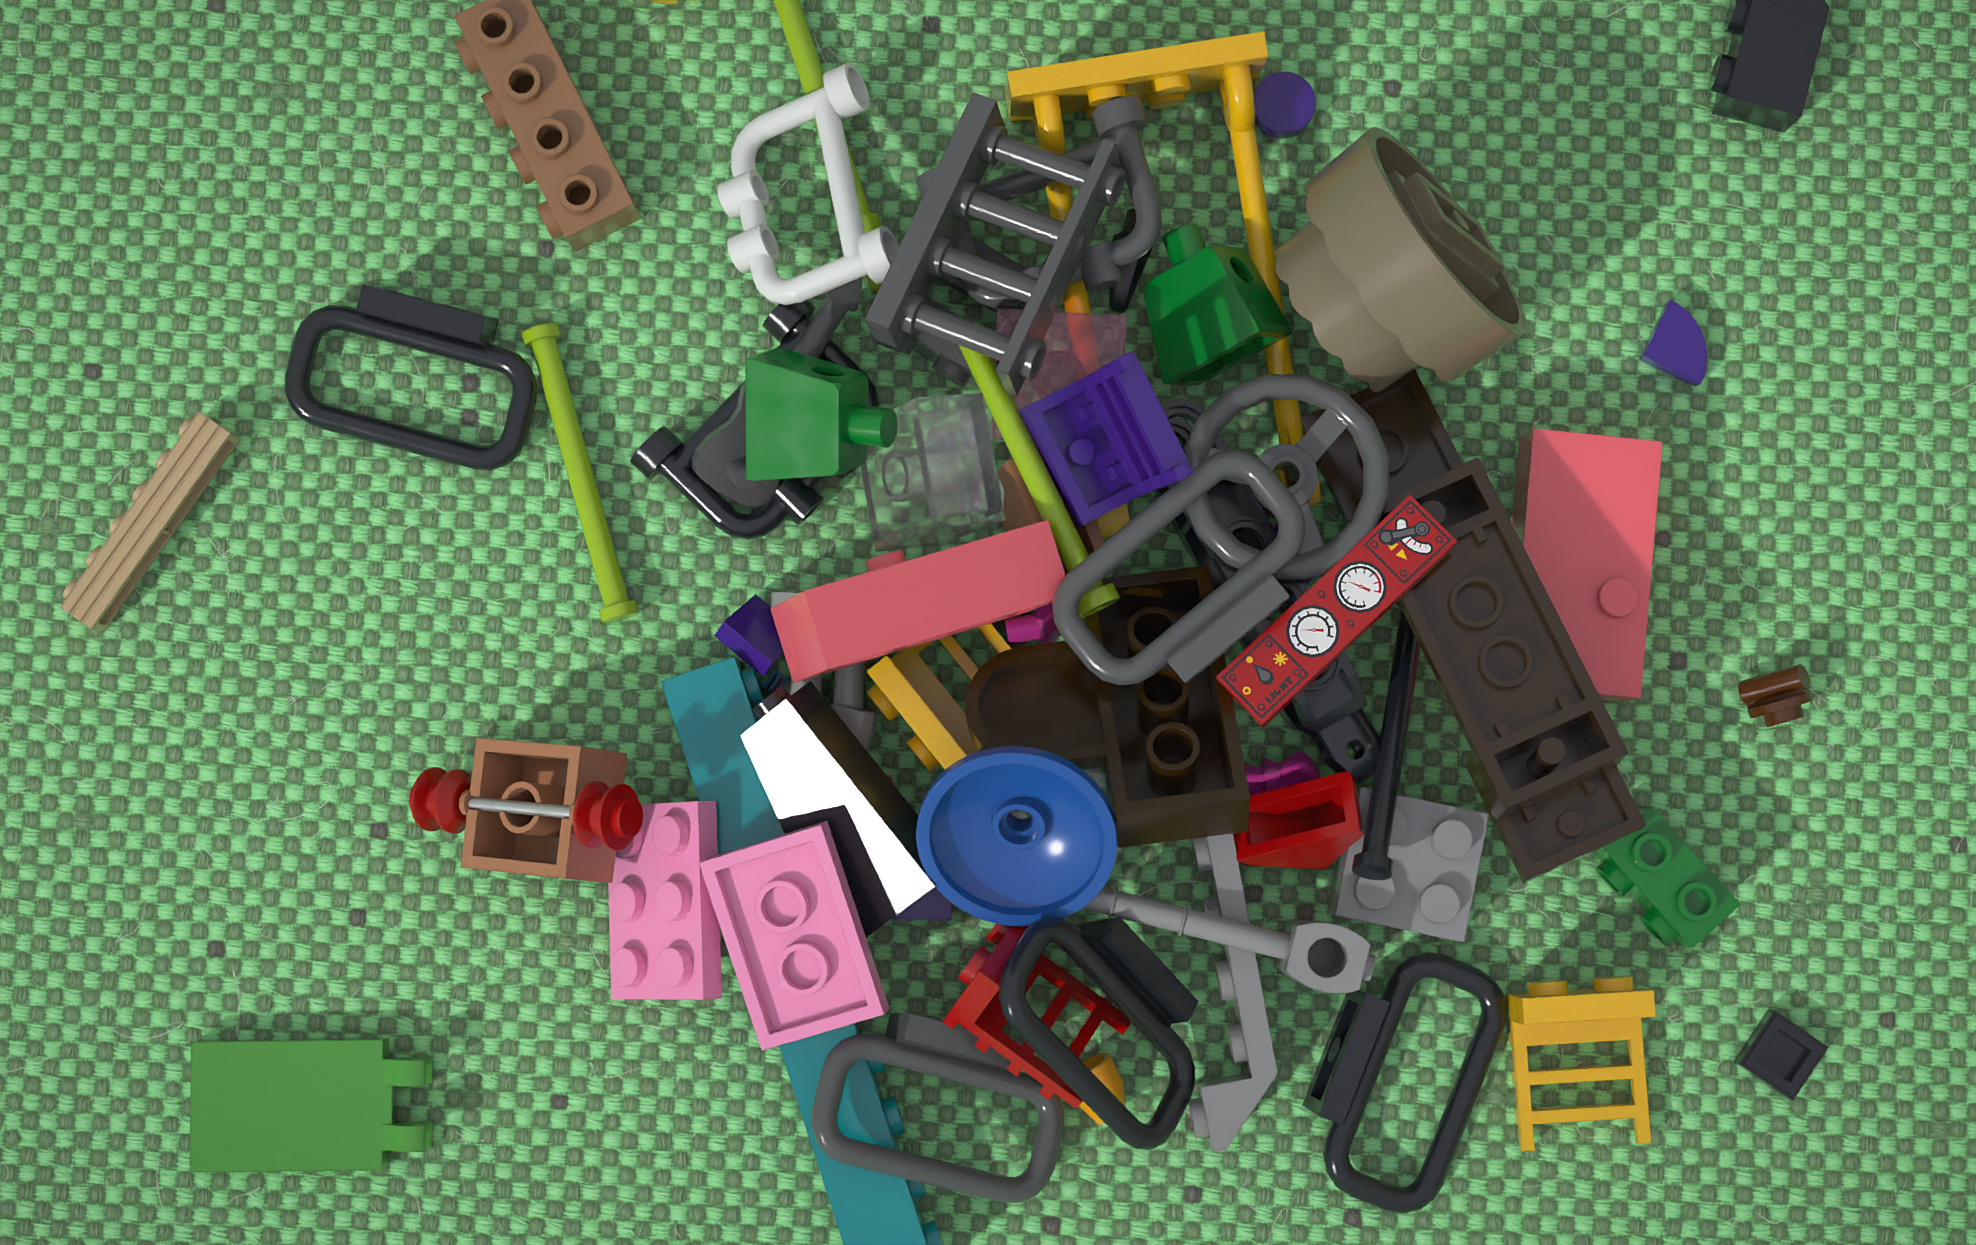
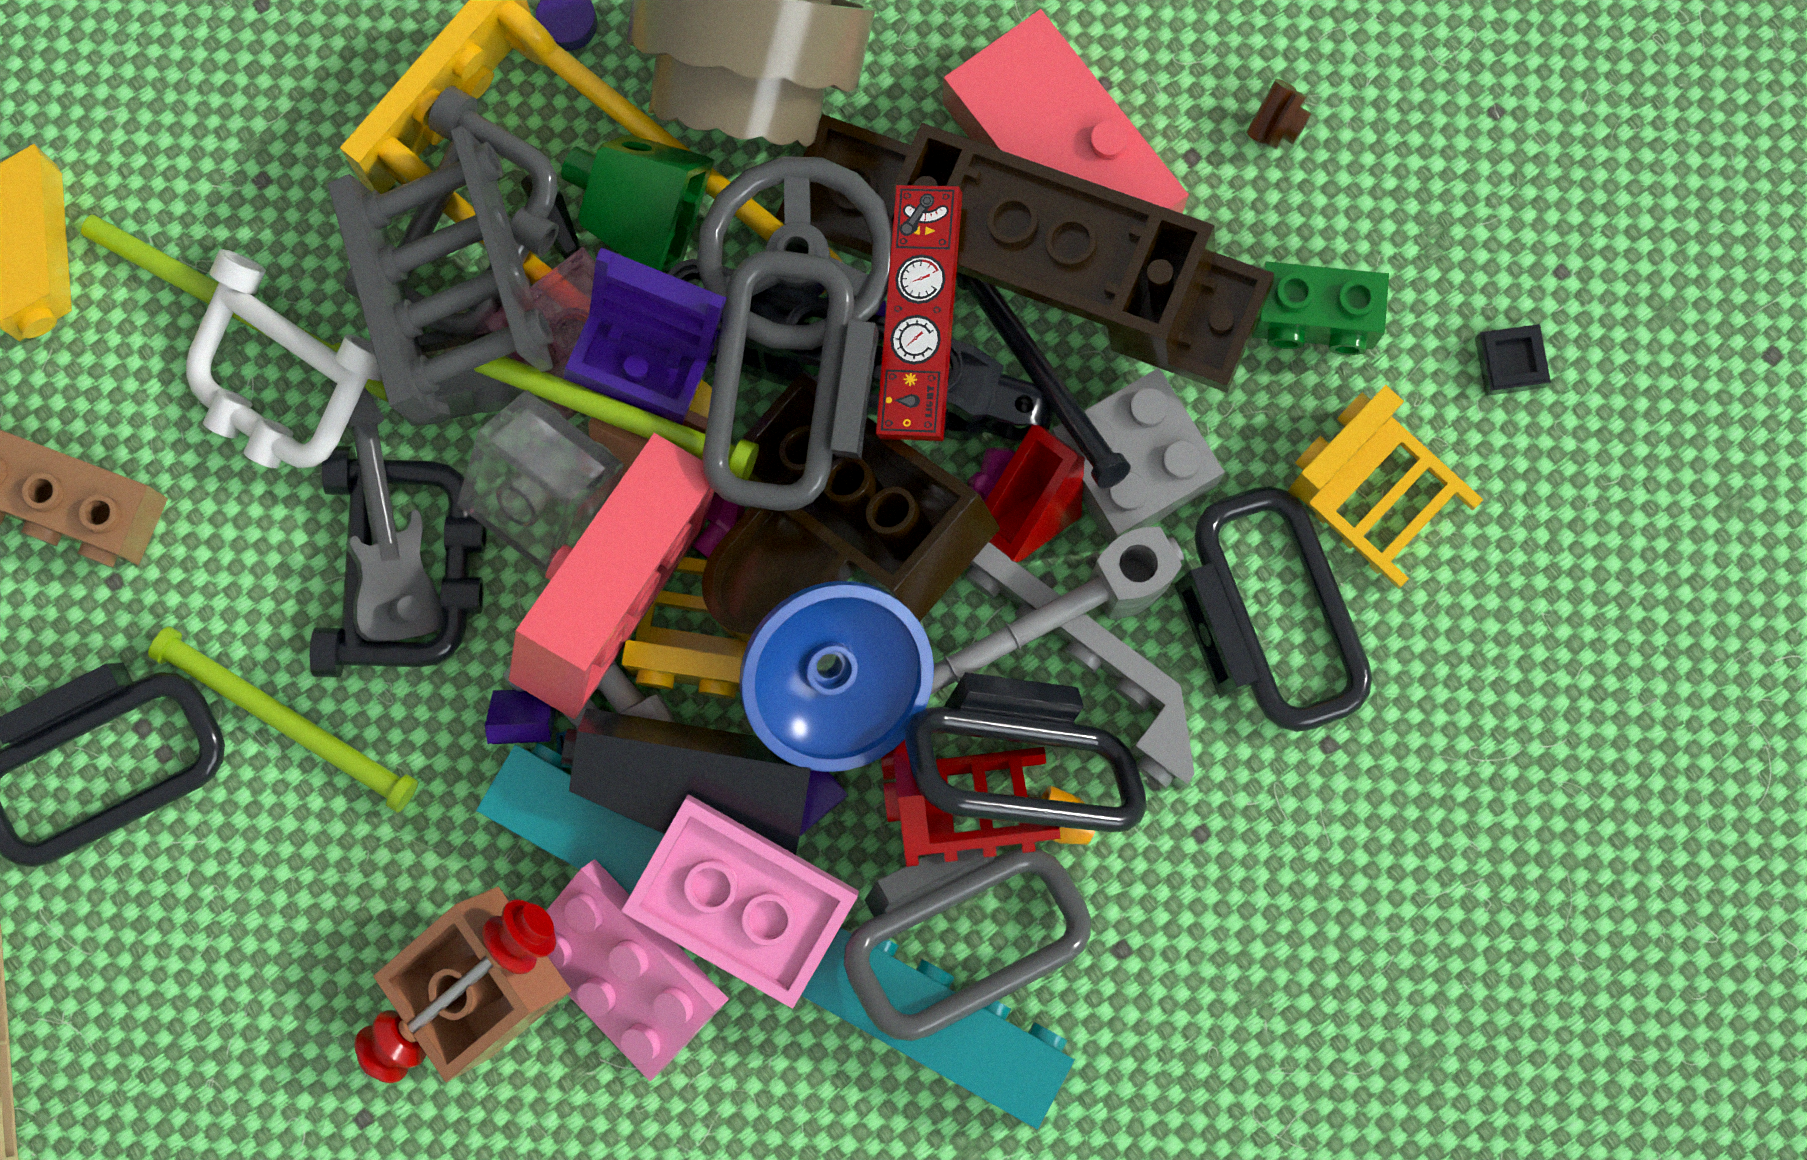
camera: 45 degrees left, 5 degrees down
green torso [745,348,897,481] -> none

